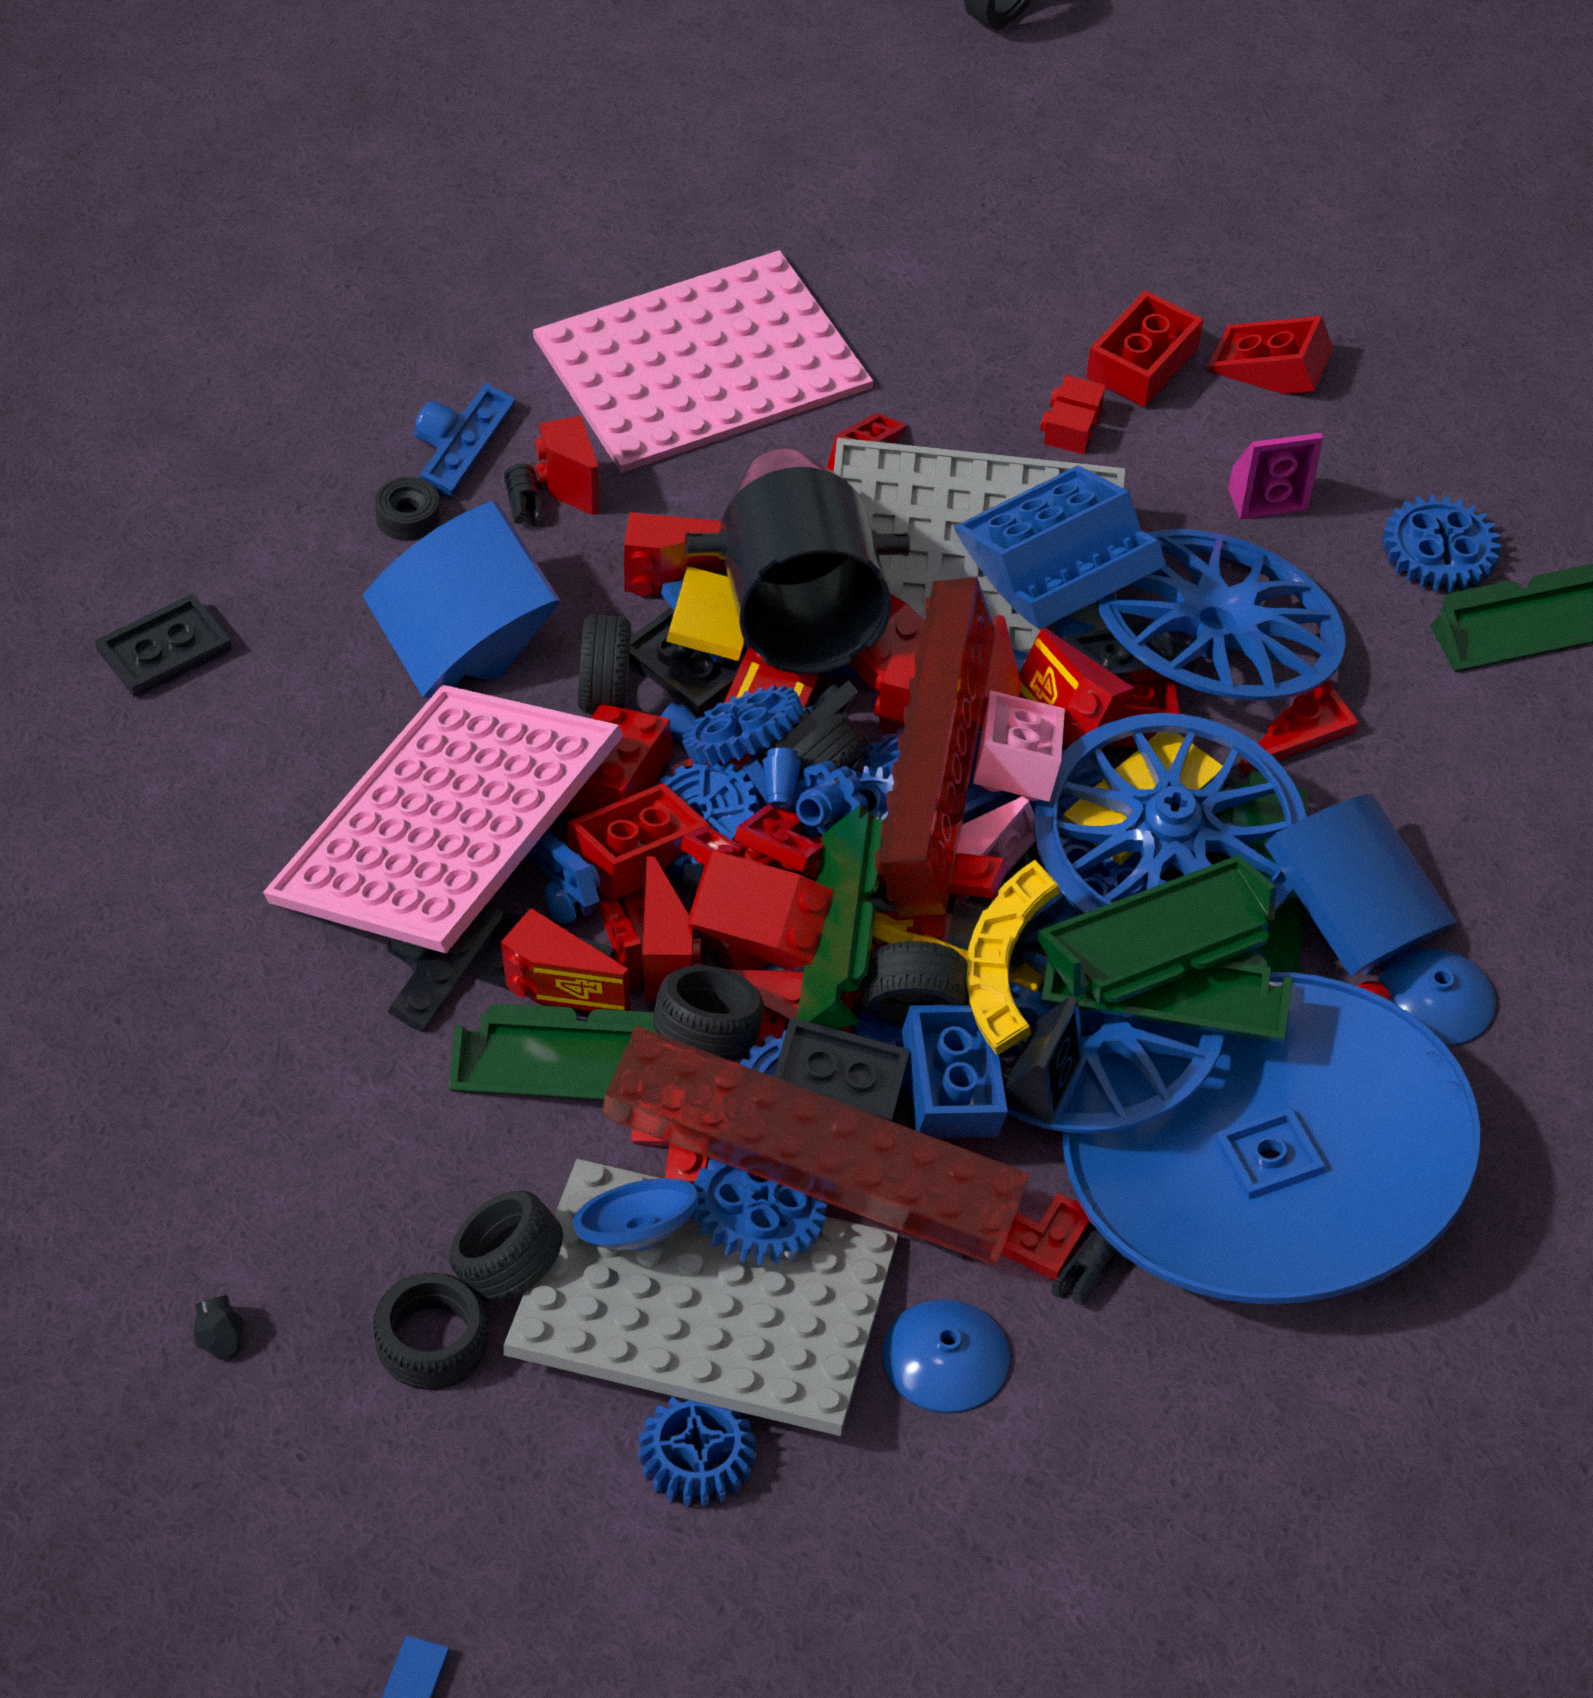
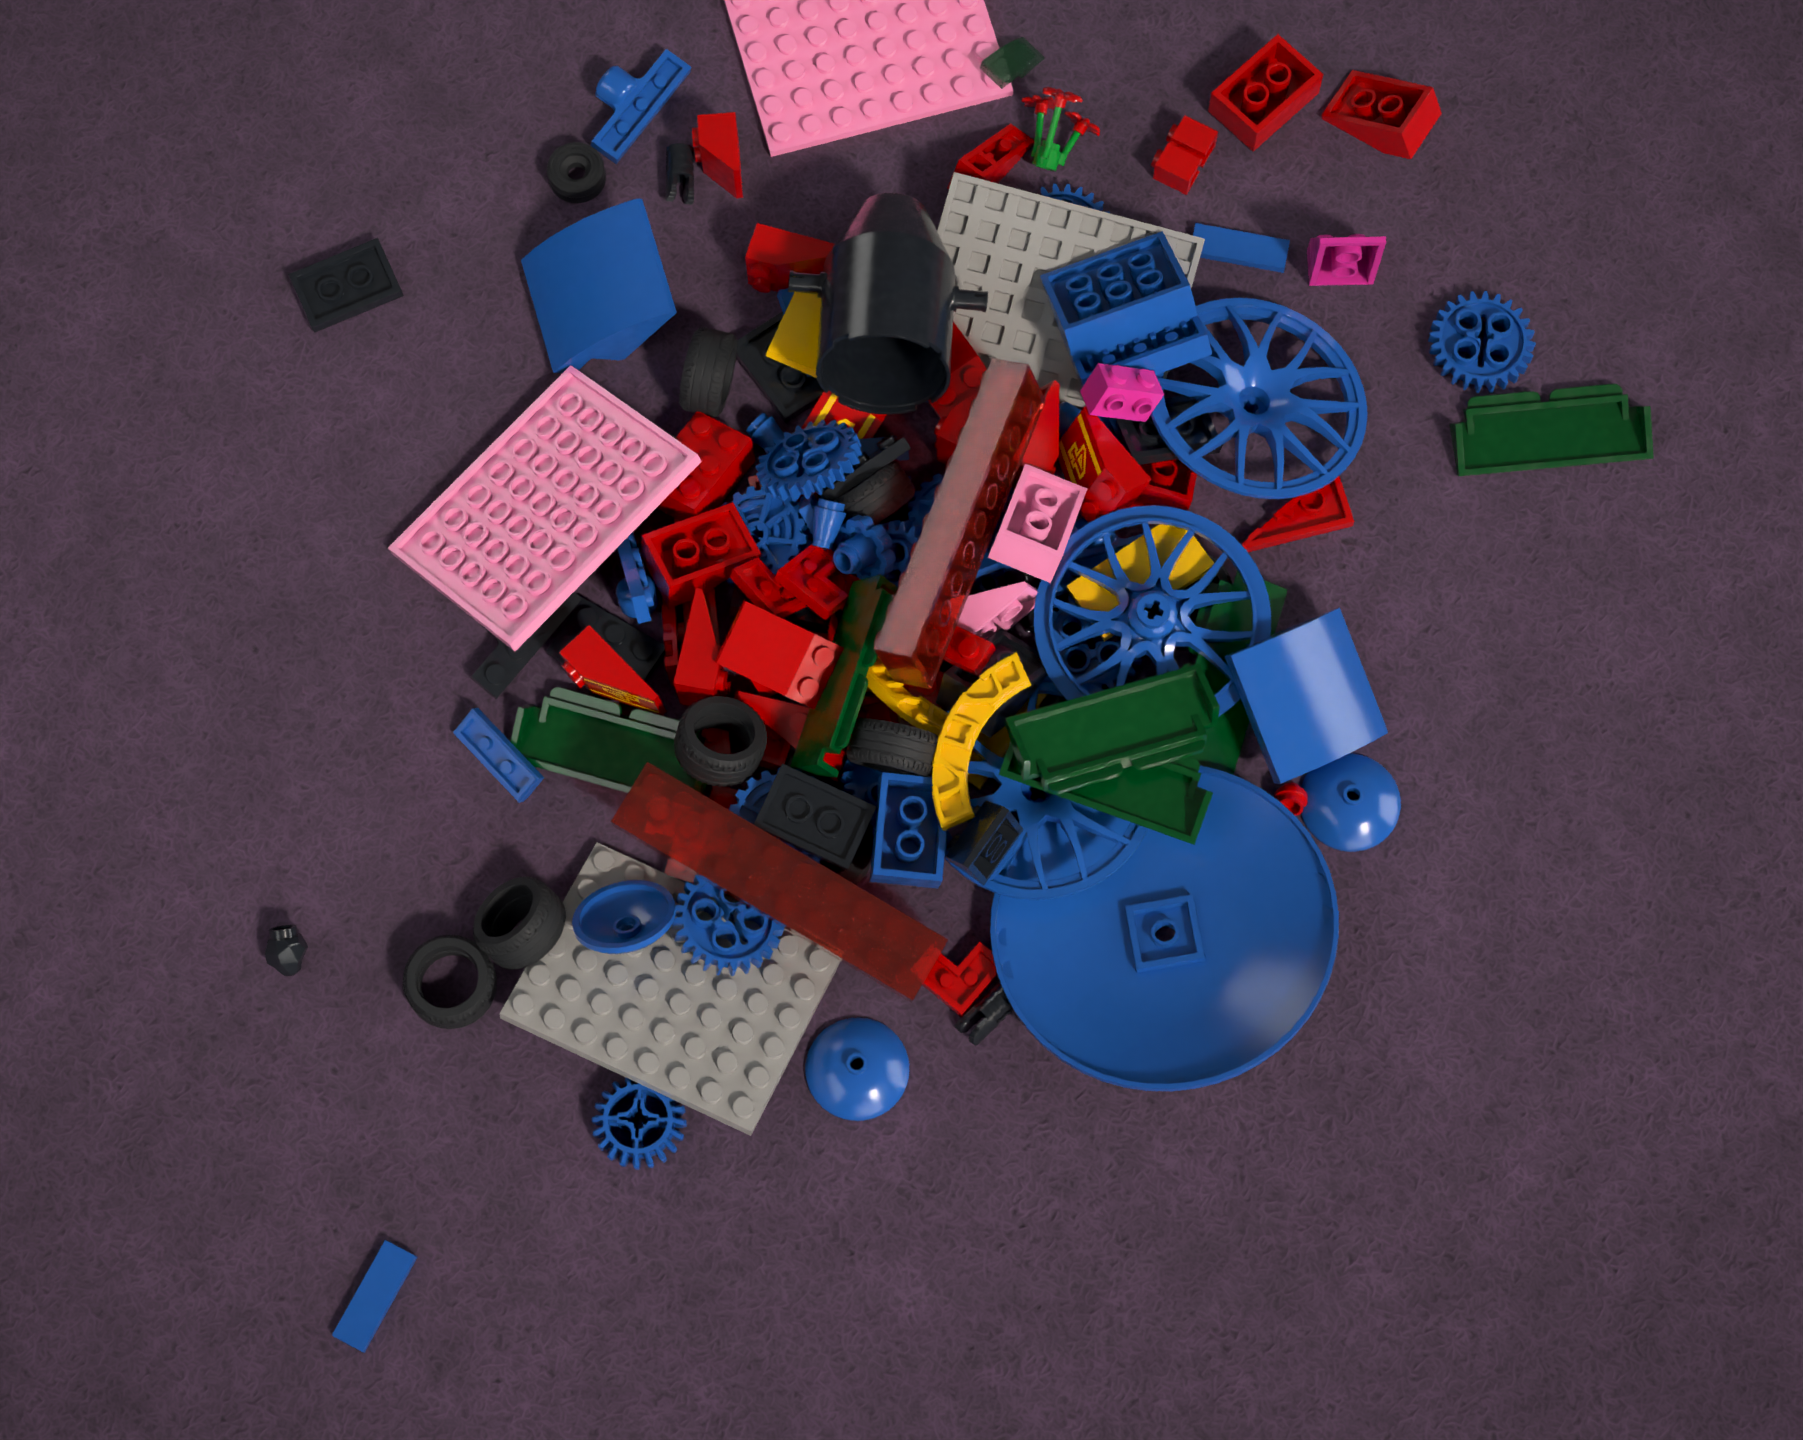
camera: 15 degrees right, 20 degrees up
none -> blue tile [453,708,544,803]
none -> clear green slope [980,37,1045,89]
none -> plant [1021,87,1100,172]
none -> dark pink brick [1080,363,1164,422]
none -> blue tile [1193,223,1290,273]

